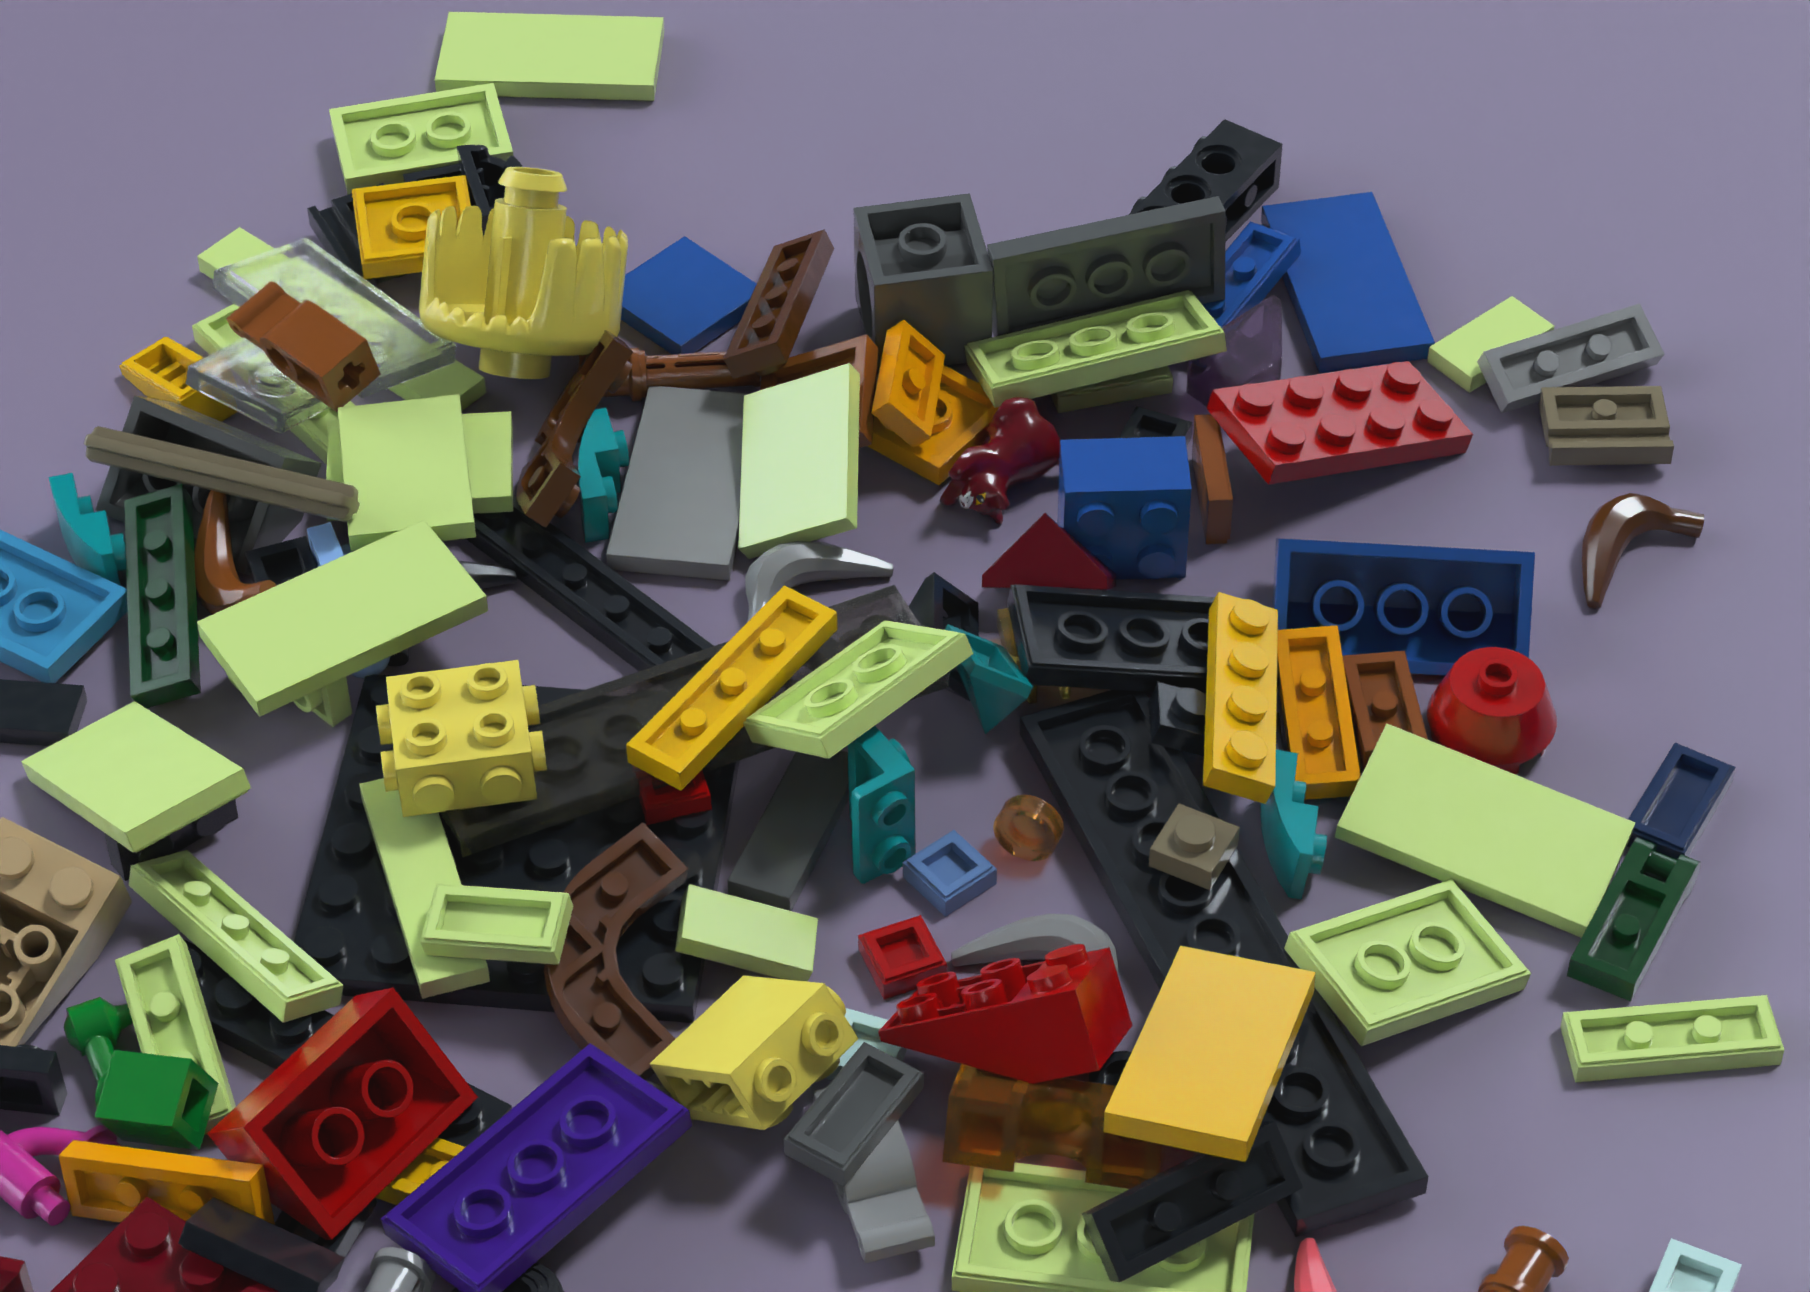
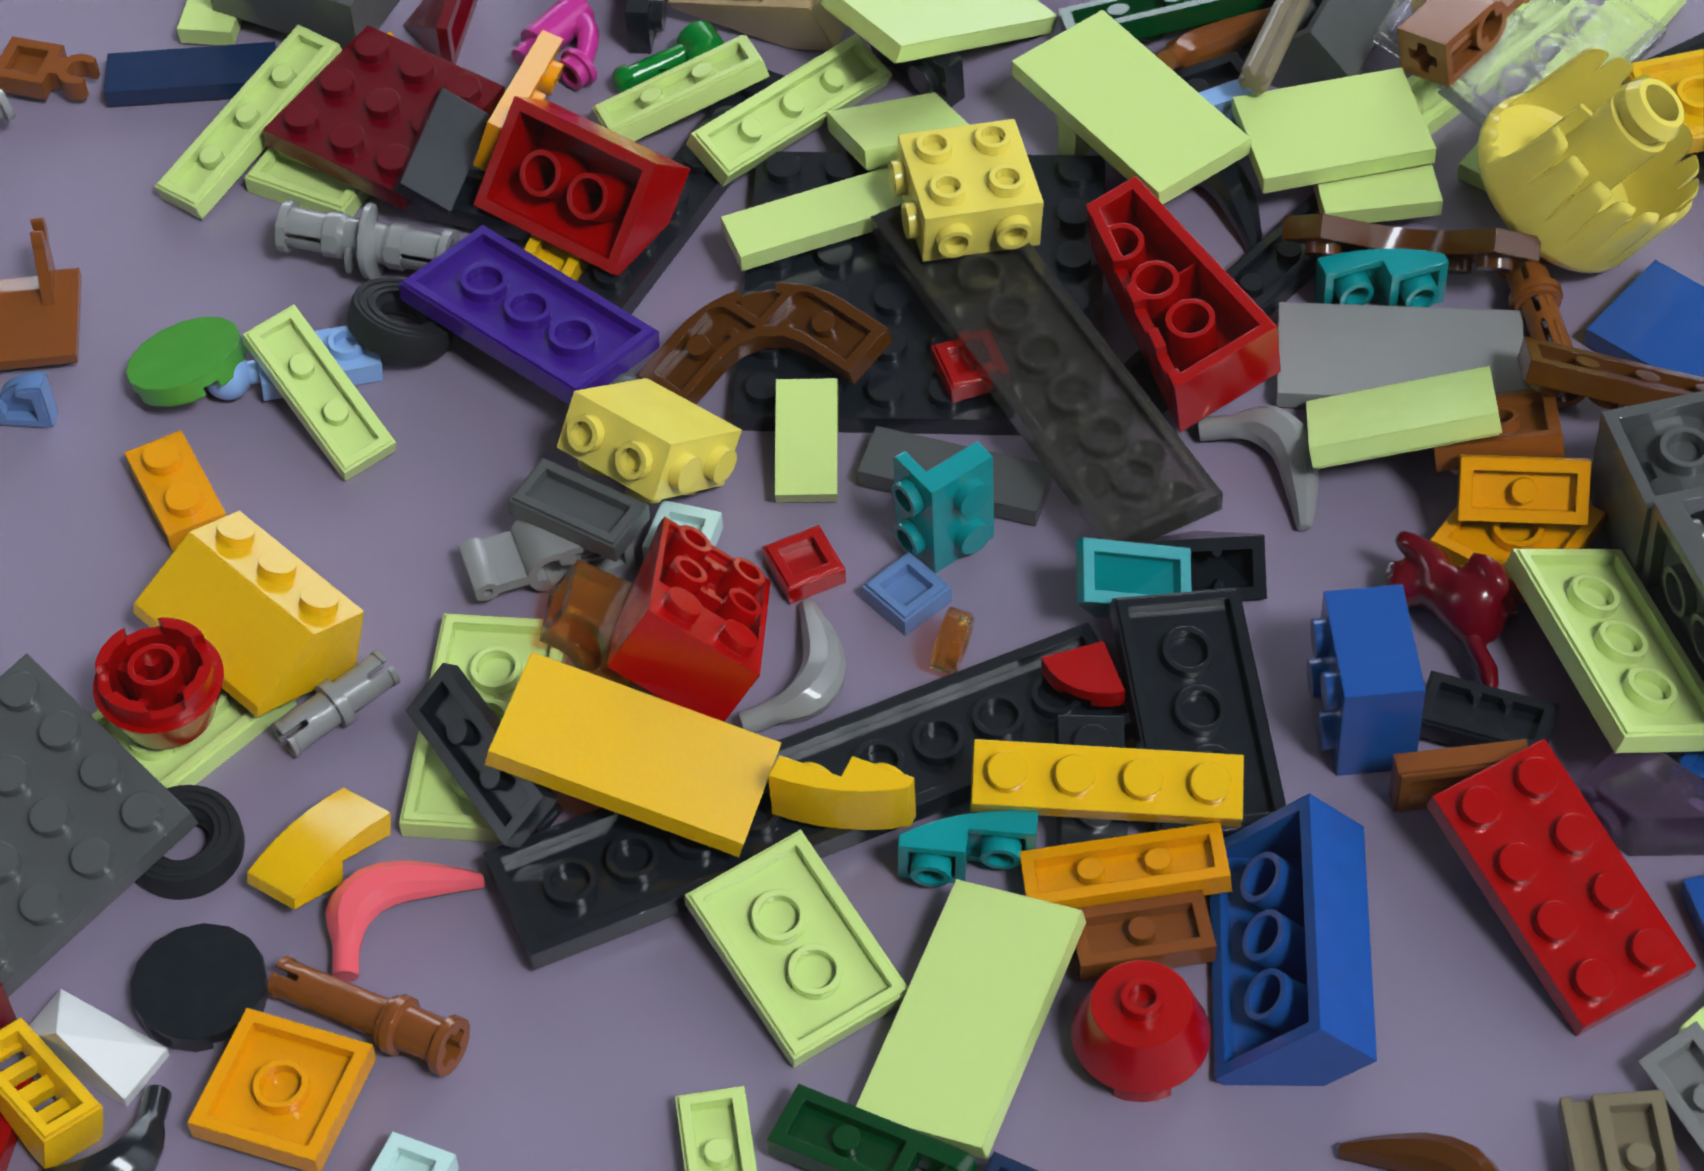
camera: 90 degrees right, 5 degrees up
green brick [94,1050,219,1150] -> none
yellowish green tile [420,884,573,965] -> none
yellow plate [626,585,838,791] -> none
yellowish green tile [743,620,974,759] -> none
dark red slope [982,513,1116,589] -> none
dark tan plate [1149,803,1240,890] -> none
none -> yellow slope [768,755,916,830]
none -> yellowish green tile [827,92,970,171]
none -> red tile [1041,641,1125,707]
none -> red wedge [1086,176,1281,432]

